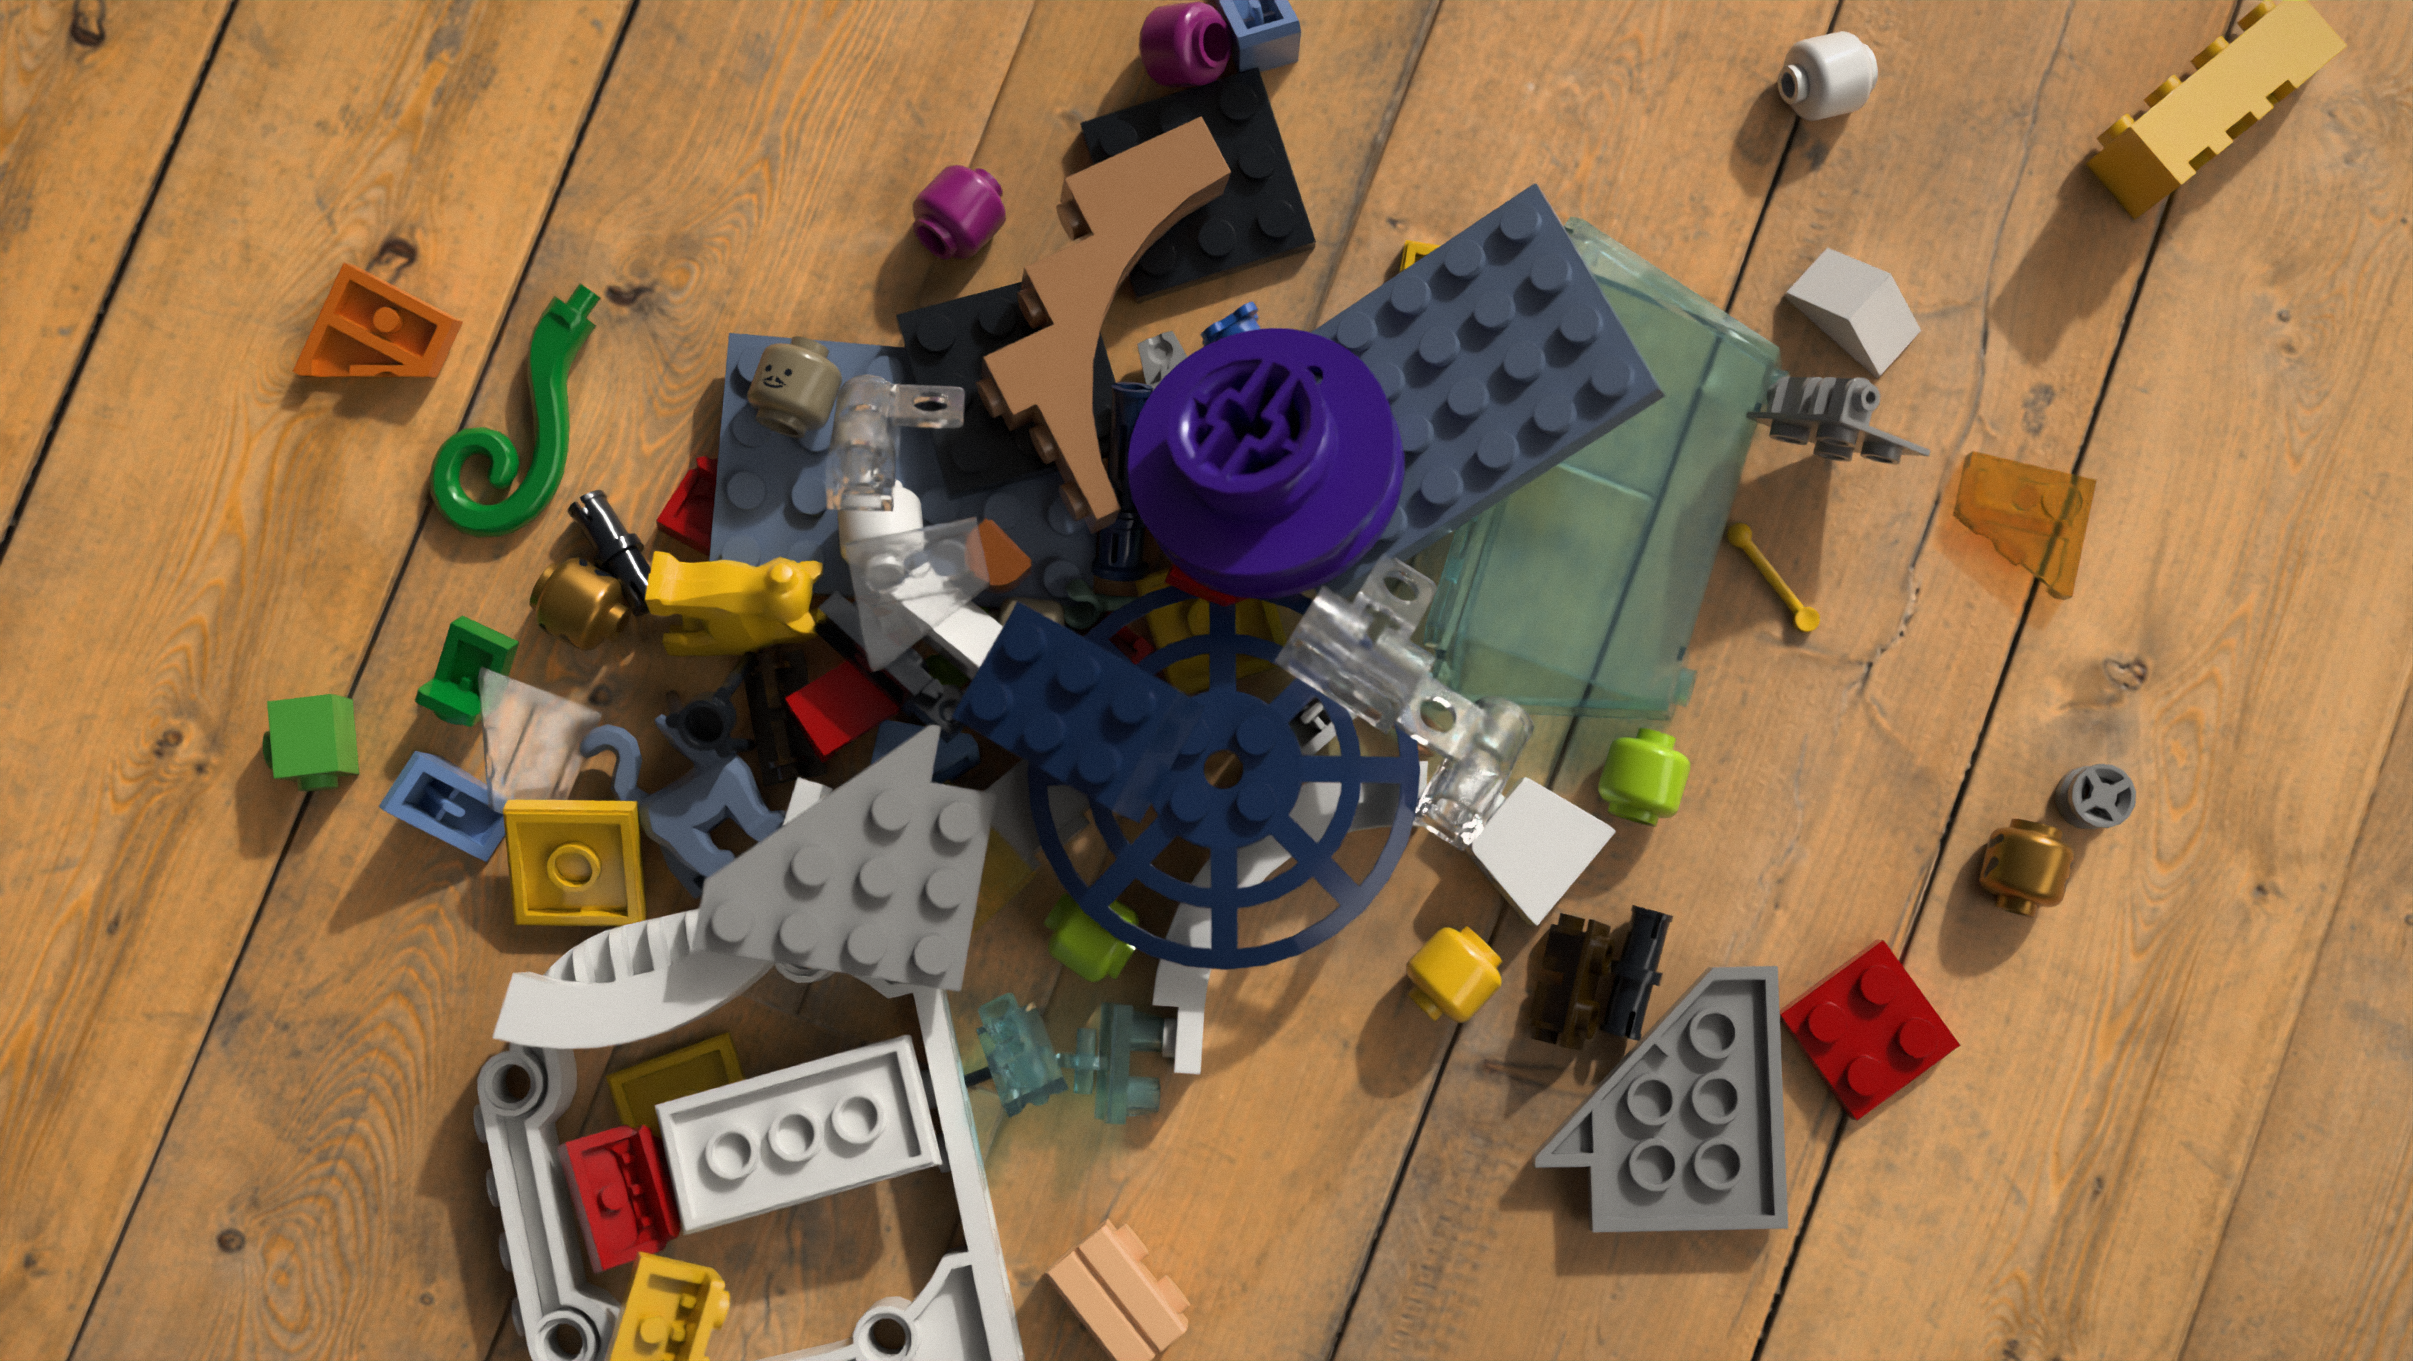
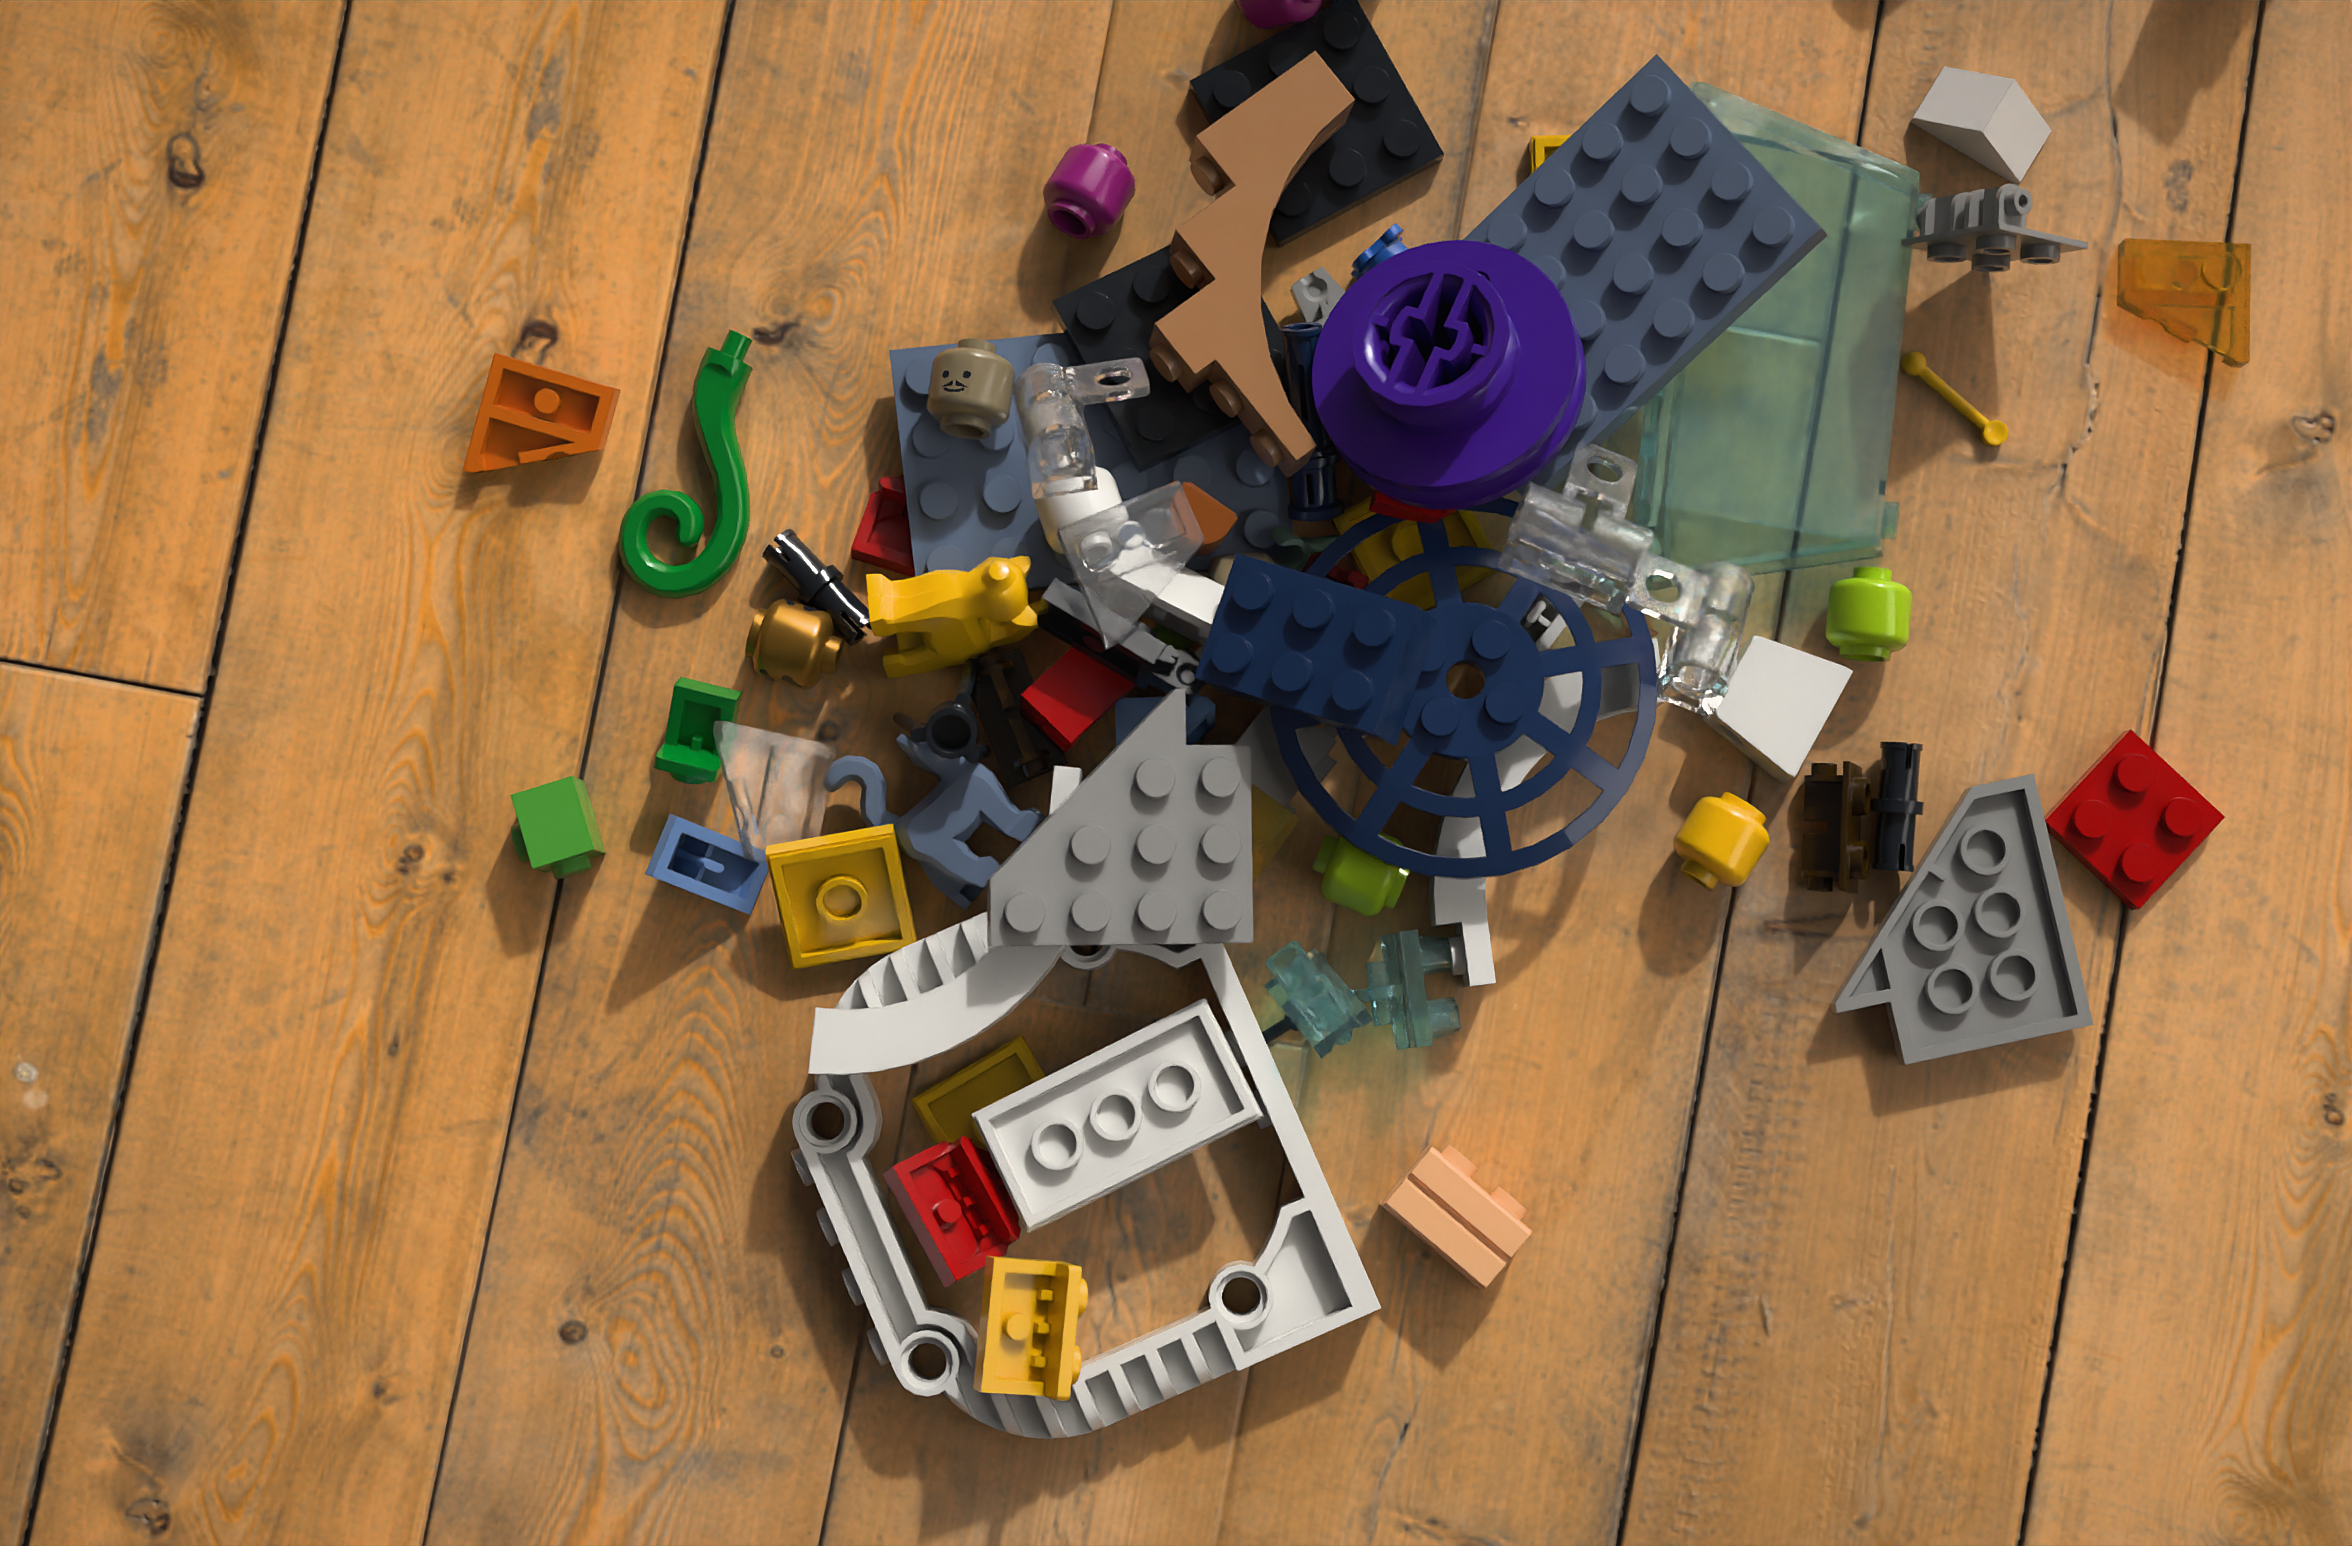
camera: 10 degrees left, 0 degrees up
pearl gold head [1979,818,2074,917] -> none
light grey wheel [2055,764,2136,829] -> none

